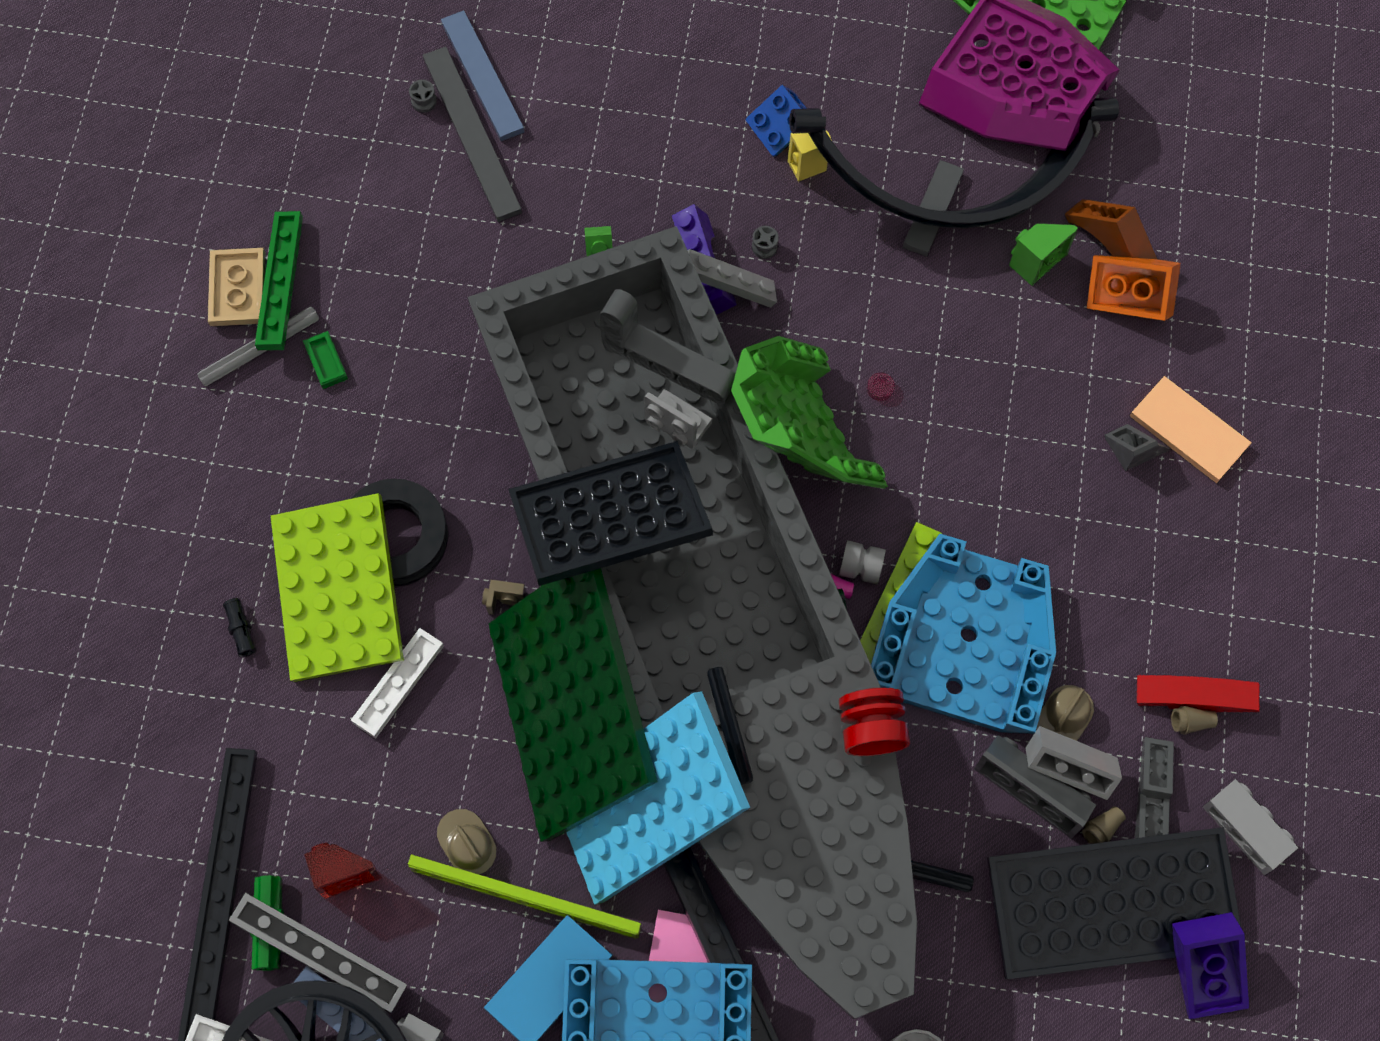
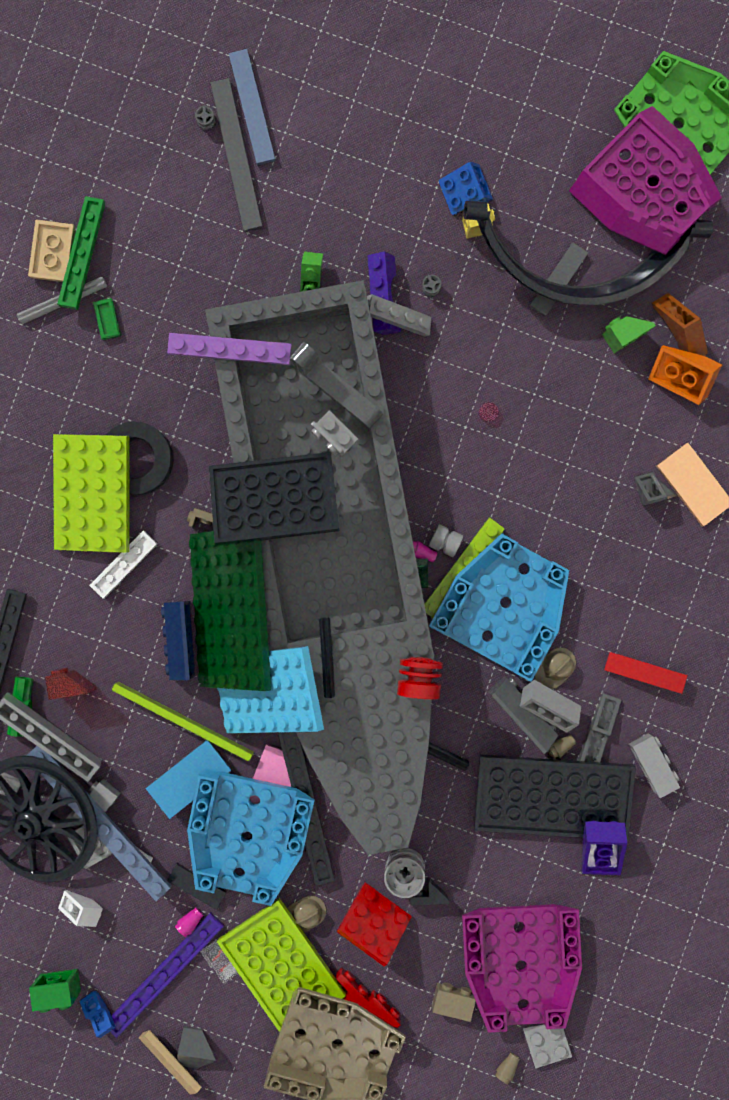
camera: 10 degrees right, 20 degrees up
black pin [223,598,257,657] -> none
dark tan piece [437,809,496,874] -> none
bright green wedge [731,336,888,489] -> none
dark tan cone [1171,706,1218,735] -> none
none -> dark blue slope [161,600,195,680]
none -> medium lavender plate [167,333,292,365]

